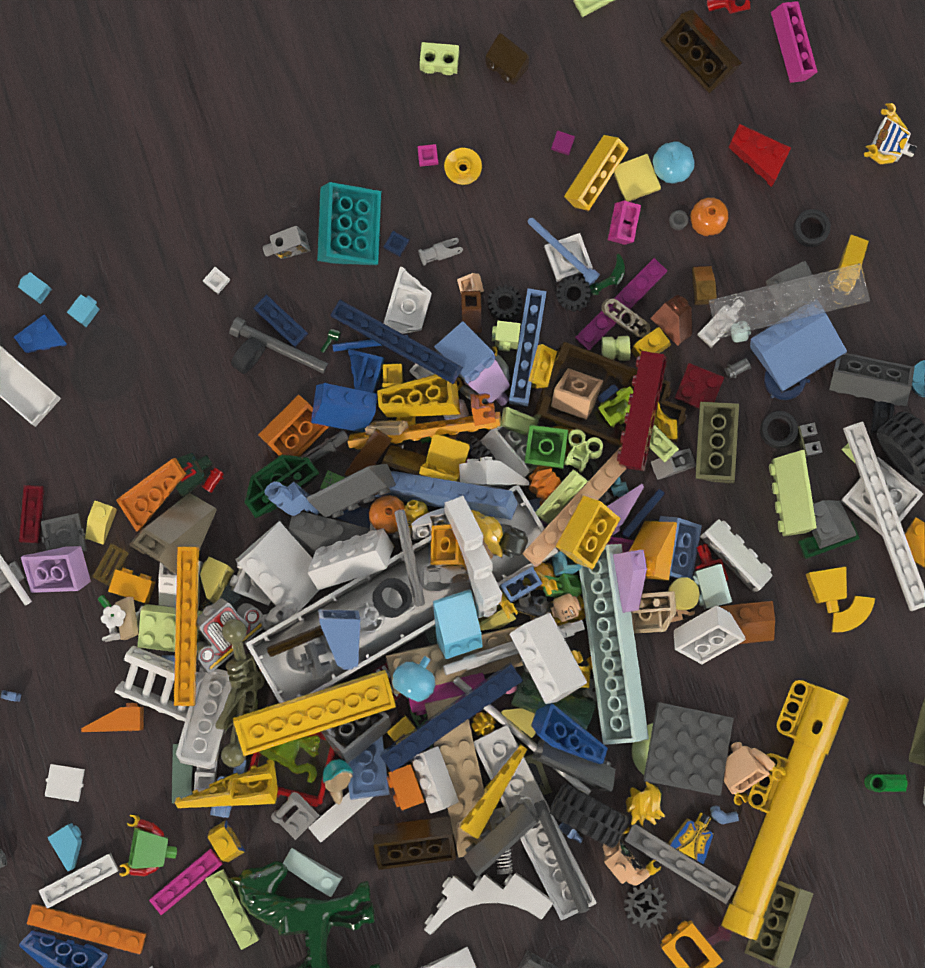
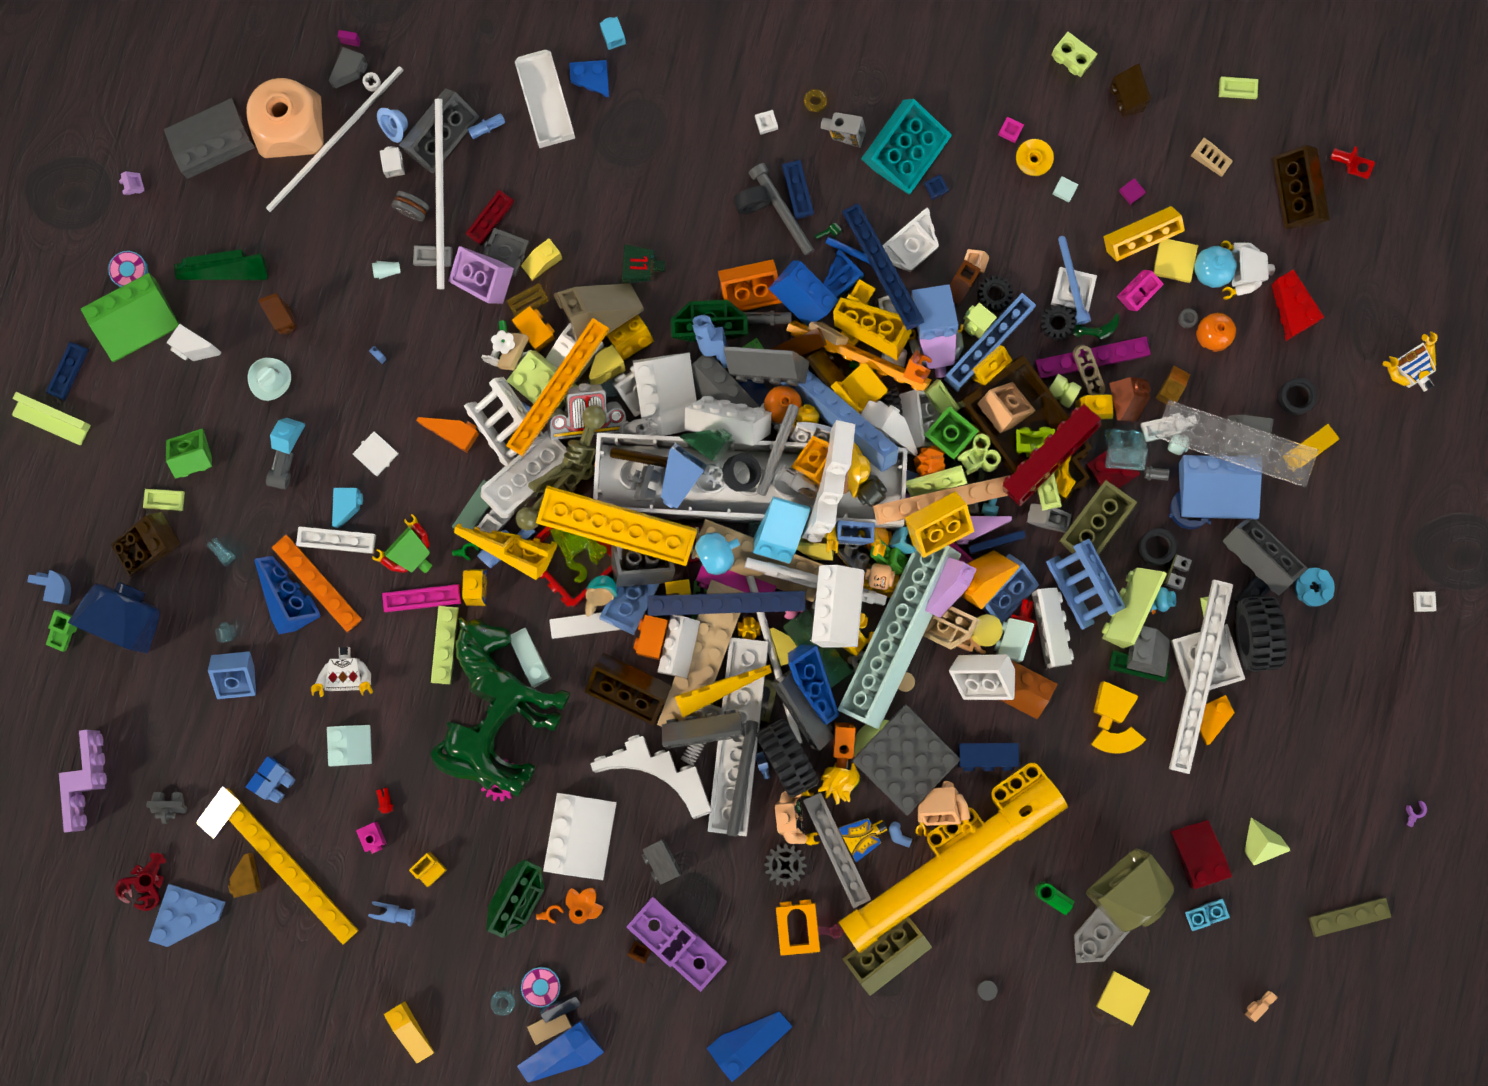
camera: 30 degrees right, 0 degrees up
medium azure brick [67,294,100,327] -> none
orange wing [116,458,186,532] -> none
red pin [202,468,224,493] -> none
light grey plate [271,792,319,840] -> none
light grey piece [418,238,463,265] -> none
dark blue tile [597,384,619,403] -> none
dark pink brick [771,1,817,83] -> none
none -> green piece [452,543,480,561]
none -> yellow bracket [606,315,654,360]
none -> clear green slope [680,429,735,461]
none -> clear yellow piece [804,89,827,112]
none -> orange torso [833,722,855,769]
none -> tan tile [898,672,915,692]
none -> dark blue brick [958,743,1019,771]
none -> dark grey tile [977,980,998,1001]
none -> medium blue fence [1046,539,1126,630]
none -> light aqua tile [1053,176,1078,202]
none -> clear light blue bracket [1105,428,1148,470]
none -> medium azure animal [1149,587,1176,614]
none -> tan slope [1191,138,1233,177]
none -> white torso [1221,241,1275,300]

